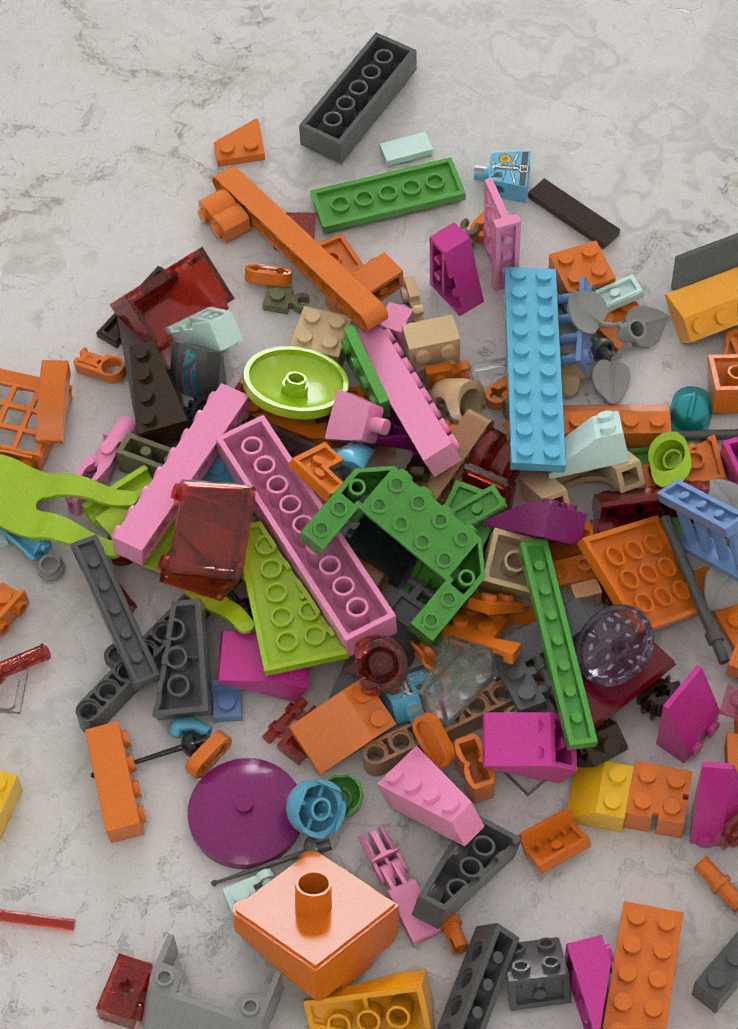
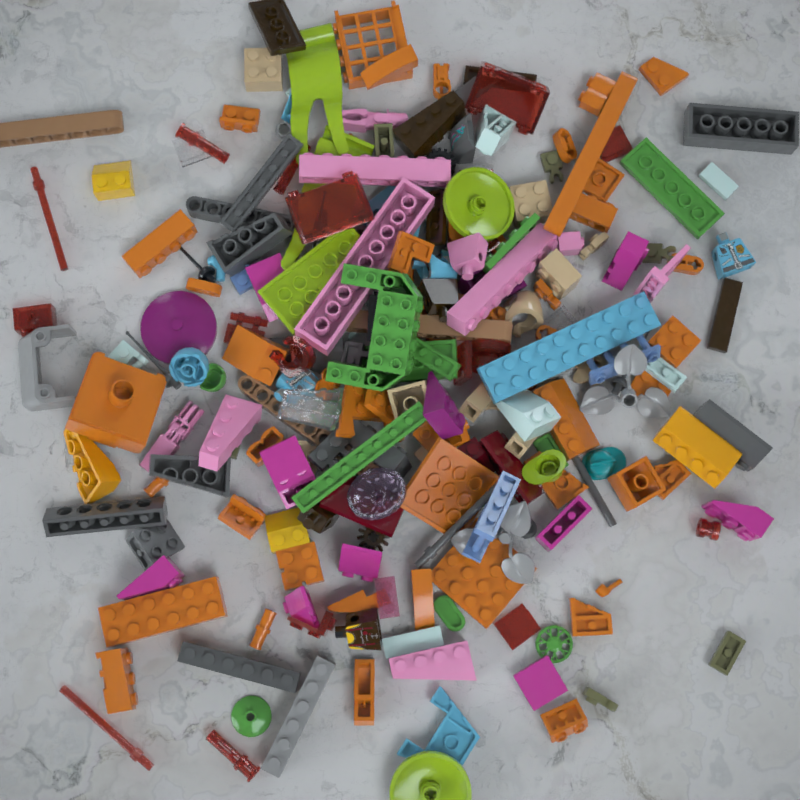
camera: 55 degrees right, 20 degrees up
orange tile [412,712,456,769] -> none

